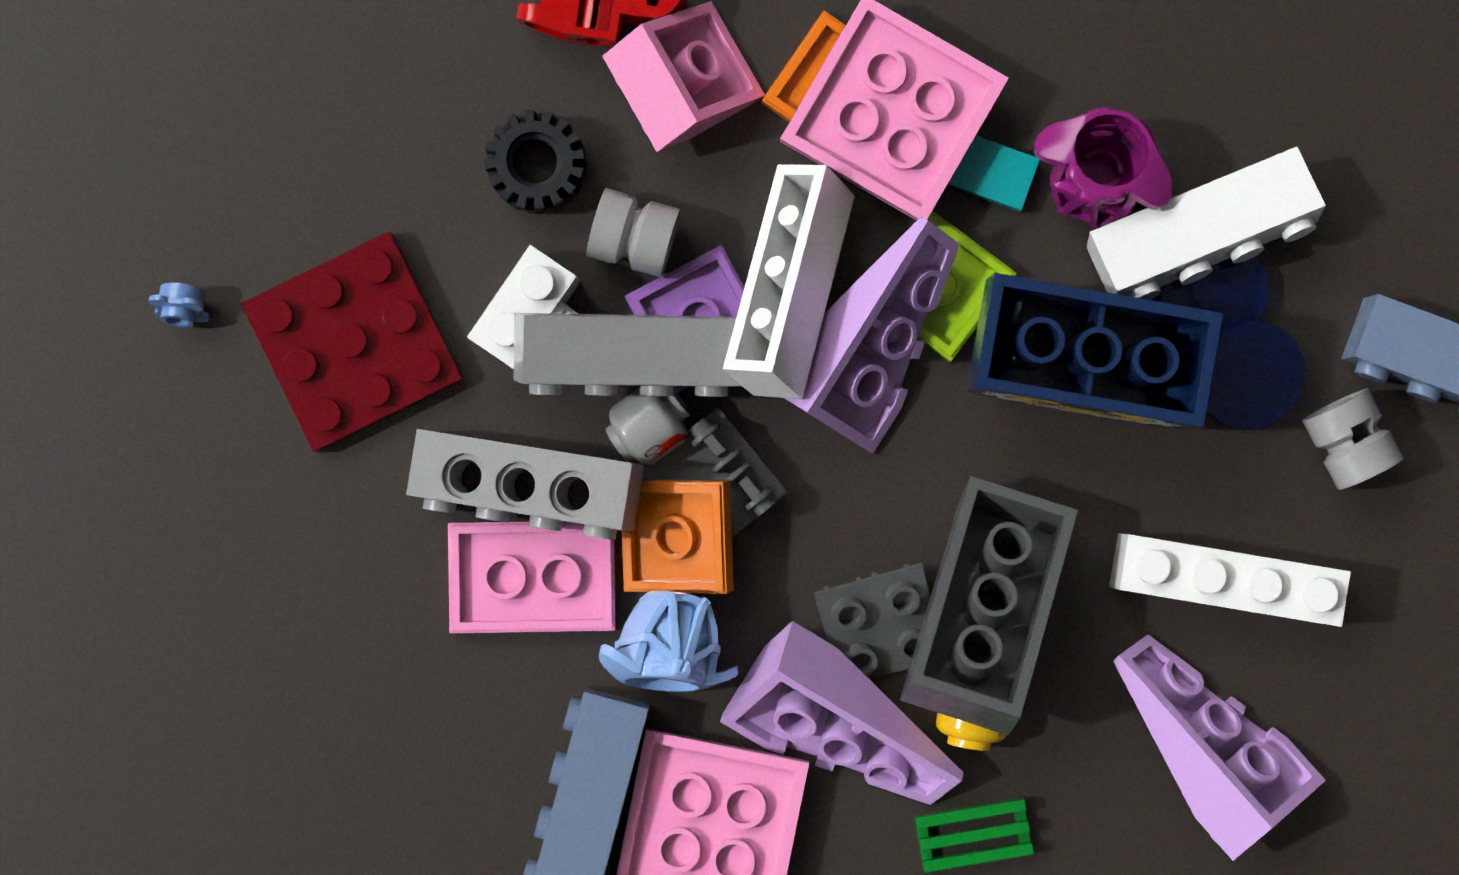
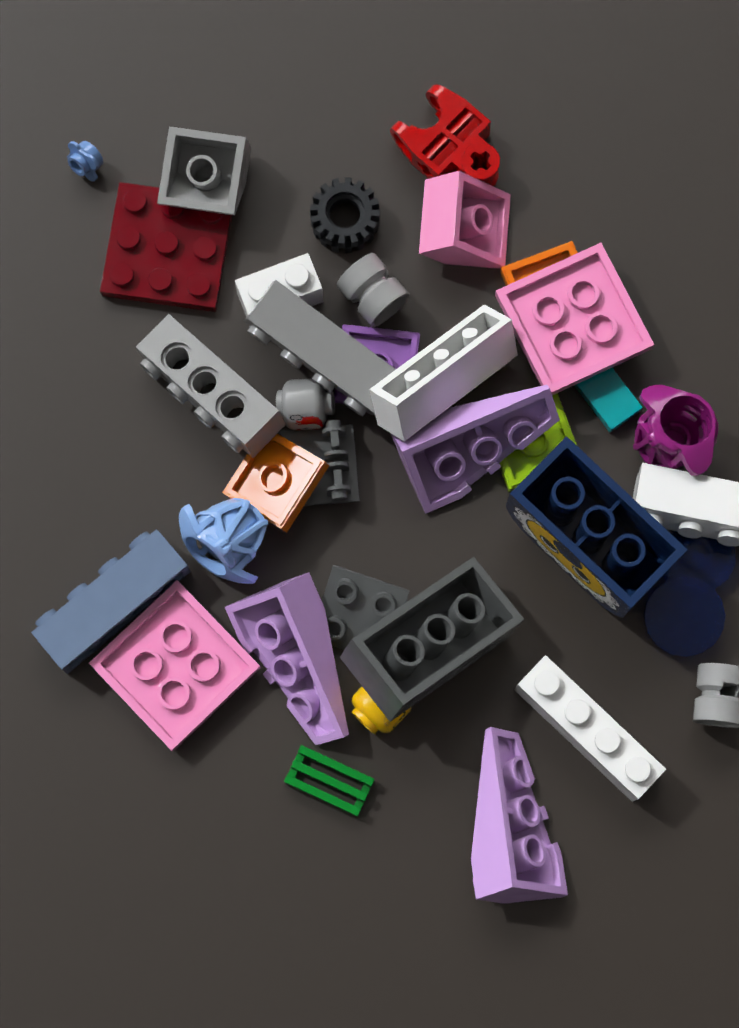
camera: 35 degrees right, 10 degrees down
bright pink tile [448,521,616,633] -> none
none -> light grey slope [157,126,252,216]

